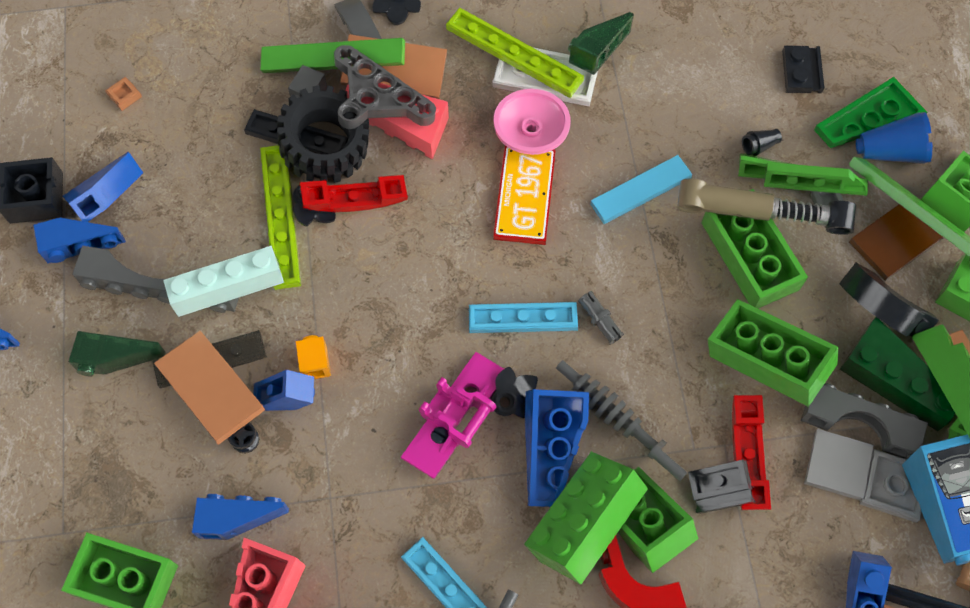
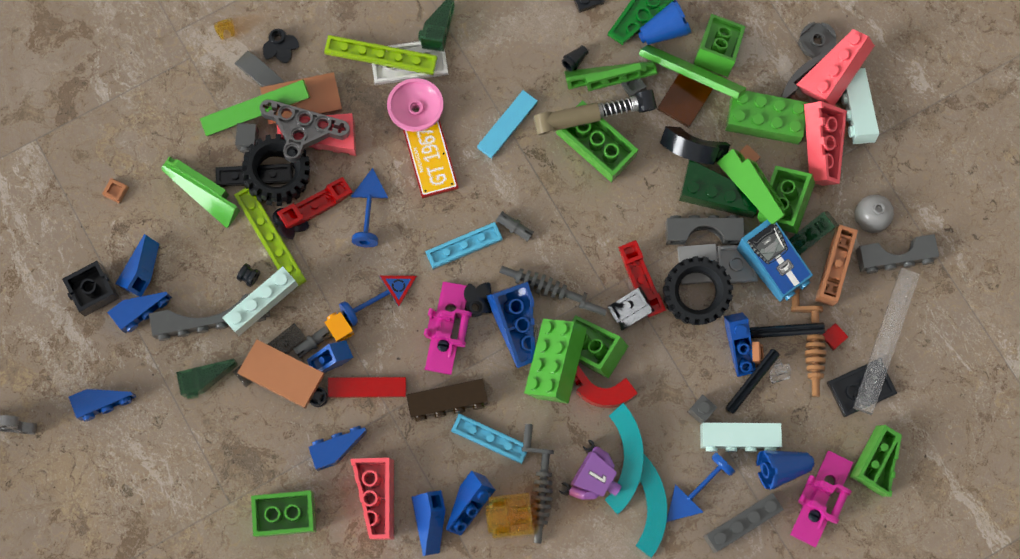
camera: 25 degrees left, 10 degrees up
bright green brick [708,299,838,407] -> none
none -> bright green wedge [161,157,240,228]
none -> black wheel [237,263,260,287]
none -> dark grey pin [293,326,331,358]
none -> red tile [328,377,406,398]
none -> blue piece [339,275,417,327]
none -> blue piece [351,168,388,248]
none -> dark brown brick [406,379,488,422]
none -> black tyre [663,256,733,325]

